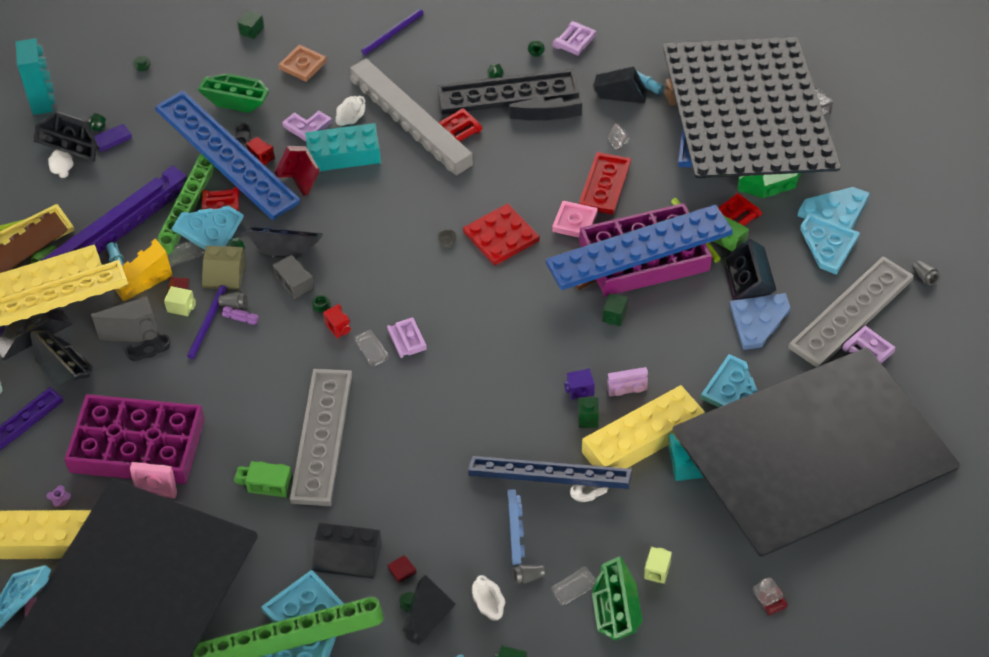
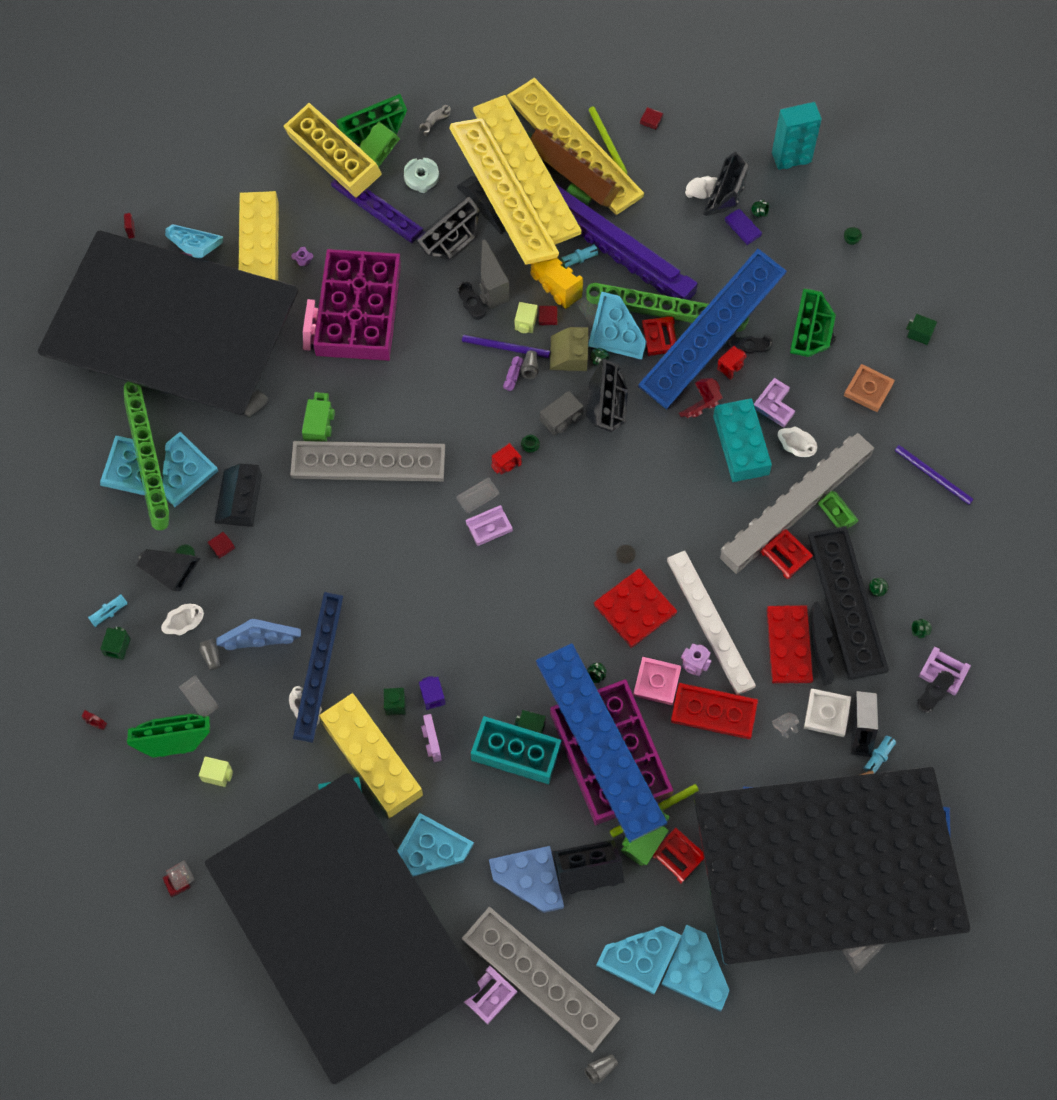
camera: 85 degrees right, 15 degrees up
none -> teal brick [471,716,562,784]
none -> white plate [667,551,756,695]
none -> lavender brick [681,644,711,677]
none -> red plate [767,605,813,684]
none -> white plate [804,688,851,737]
none -> bright green slope [818,491,859,529]
none -> black piece [917,671,954,713]

